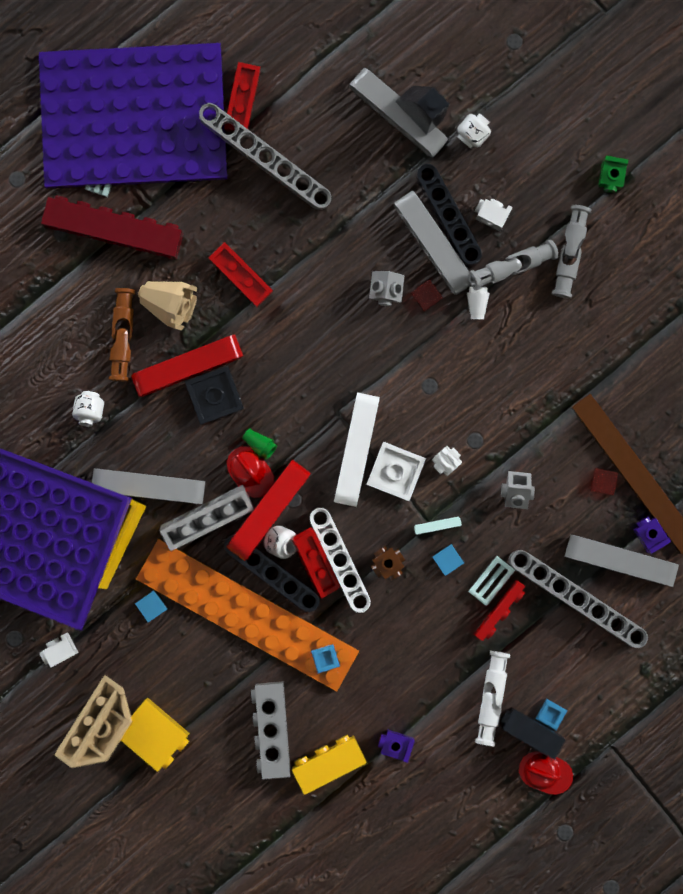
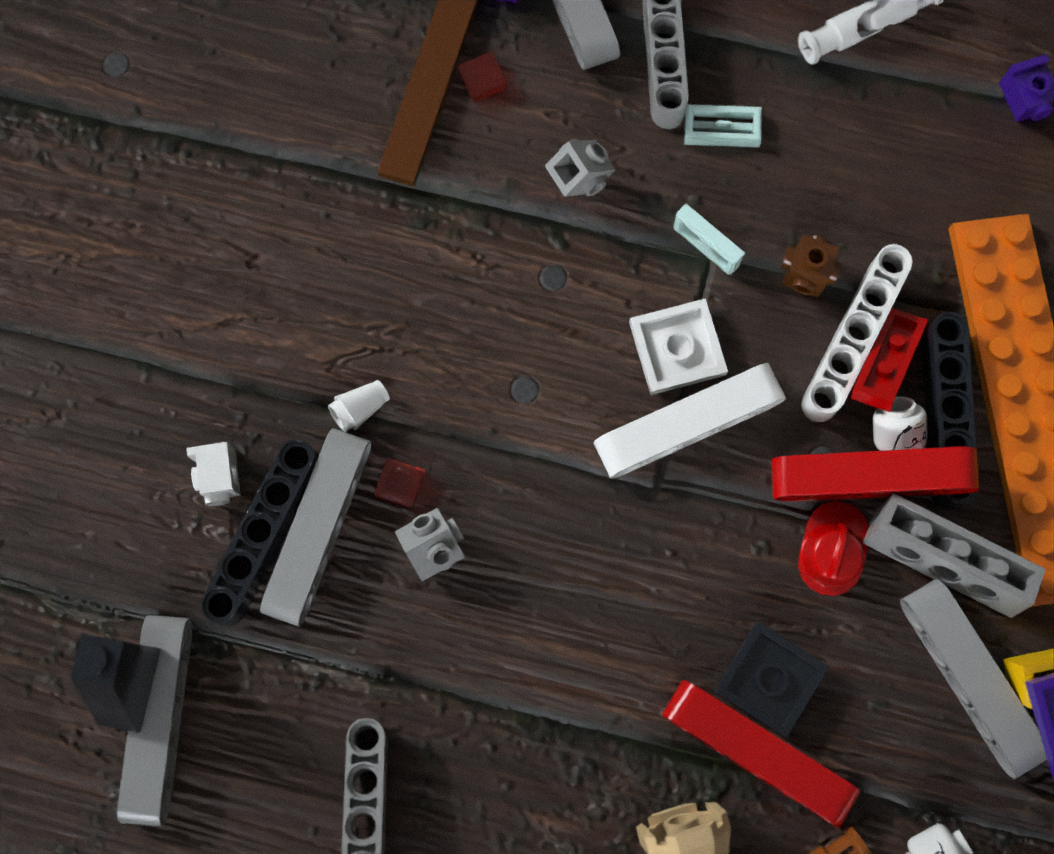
camera: 120 degrees left, 10 degrees down
red plate [209,242,273,307] -> none
green cone [242,428,277,460] -> none
dark azure tile [311,644,340,673] -> none
white gear [432,446,462,476] -> none
dark azure tile [432,544,464,576] -> none
white head [457,114,491,148] -> none
light grey piece [468,239,558,290] -> none
red plate [474,580,525,641] -> none
light grey piece [552,205,591,299] -> none
green brick [598,156,629,193] -> none

